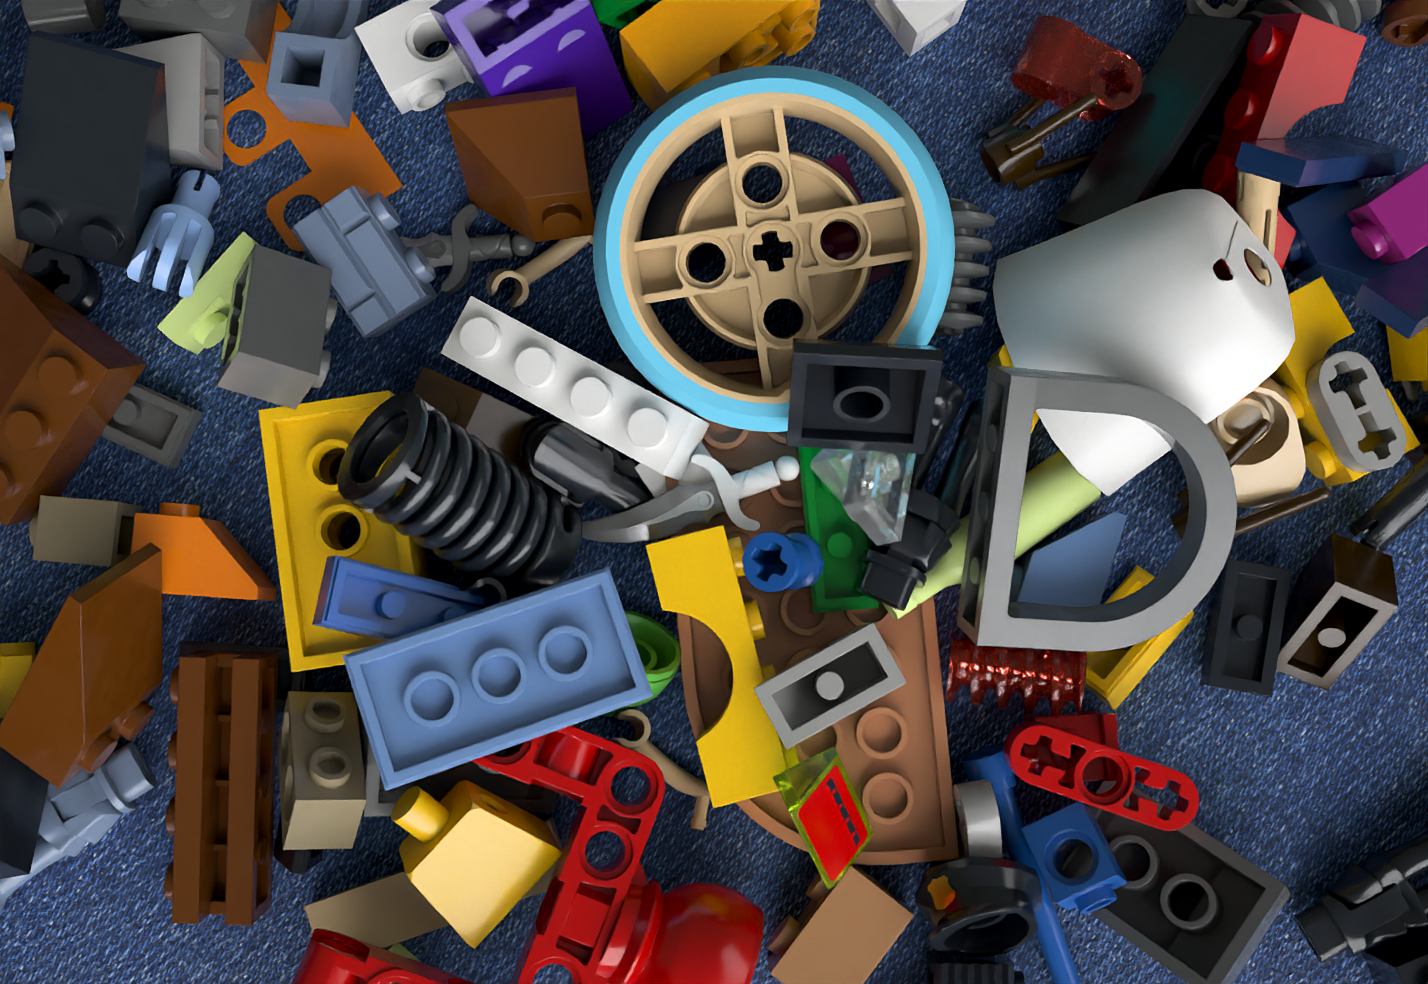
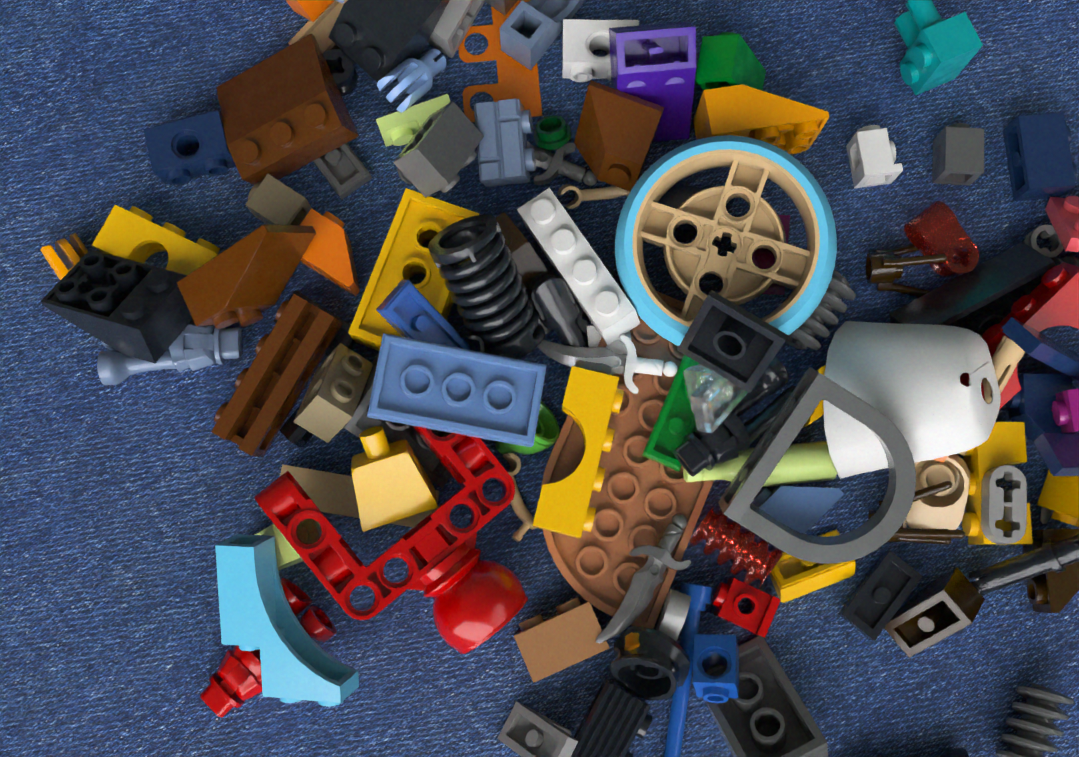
camera: 30 degrees right, 5 degrees down
blue bush [742,532,824,592] -> none
light grey slope [753,622,907,749] -> none
slope [773,747,874,889] -> none
red beam [1004,721,1199,831] -> none
none -> dark green plate [534,115,572,150]
none -> piece [596,513,691,644]

